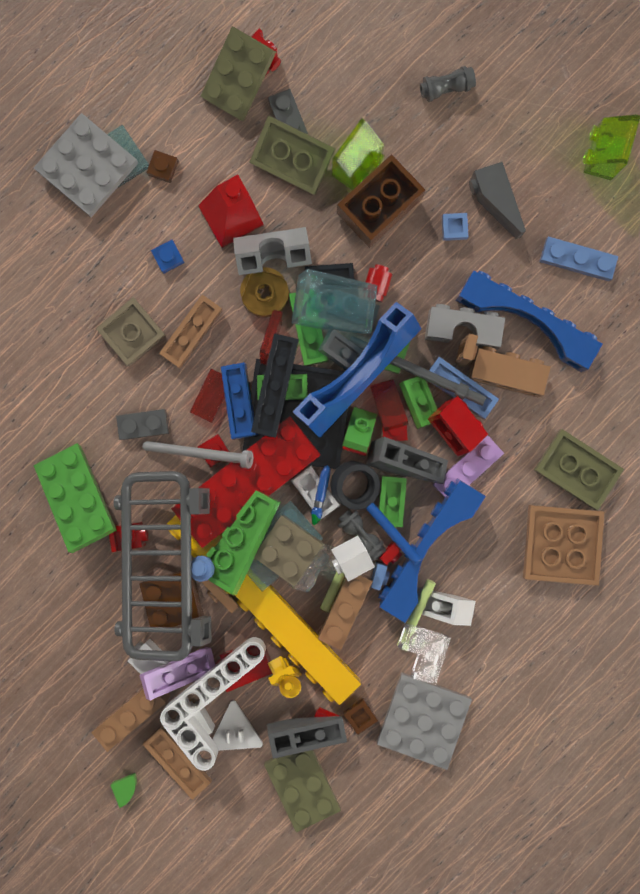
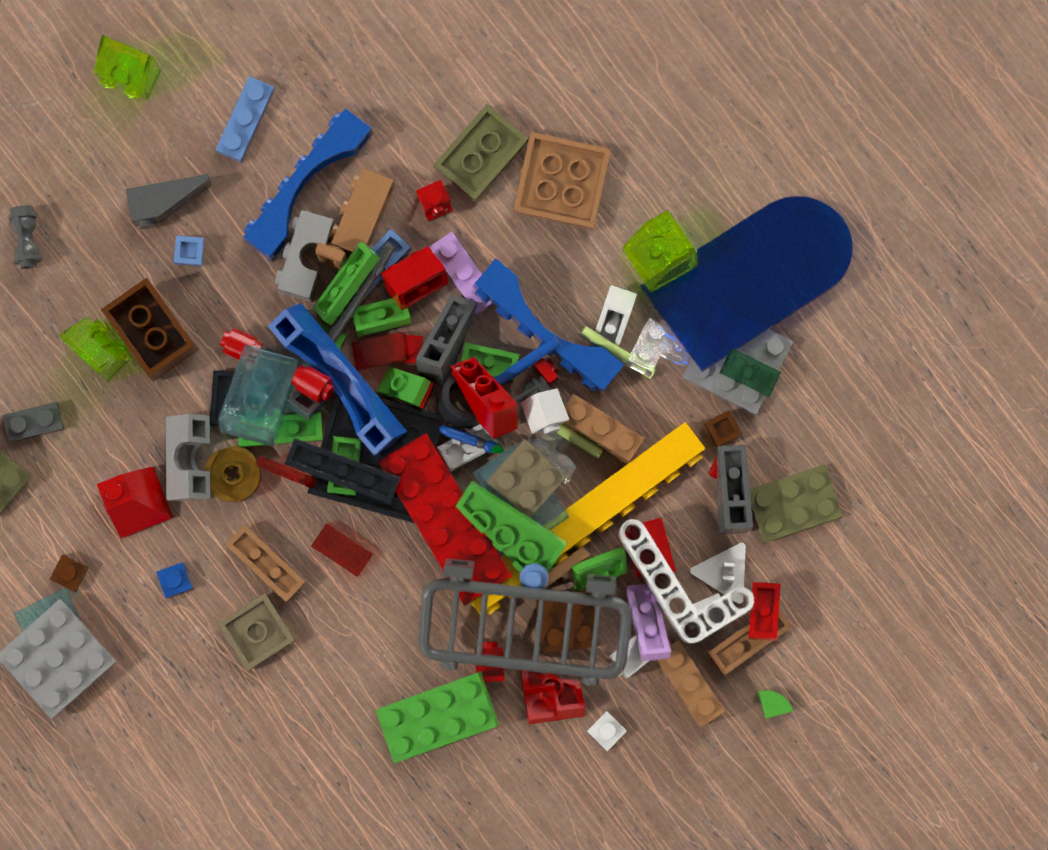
camera: 90 degrees left, 5 degrees down
dark grey plate [116,409,169,440] -> none
light grey bar [142,441,254,469] -> none
red plate [198,434,230,468] -> none
blue tile [221,362,257,440] -> none
olive plate [249,116,336,195] -> none
yellow hips [268,656,302,698] -> none
medium blue plate [370,561,390,590] -> none
none -> red brick [291,365,335,403]
none -> bright green plate [313,241,380,325]
none -> red brick [416,180,453,222]
none -> red slope [450,357,518,439]
none -> red slope [520,670,585,725]
none -> bright green plate [571,547,628,592]
none -> white plate [587,711,627,751]
none -> clear neon green slope [622,210,698,293]
none -> clear blue piece [640,196,853,372]
none -> clear green plate [719,348,781,397]
none -> red plate [749,582,781,641]

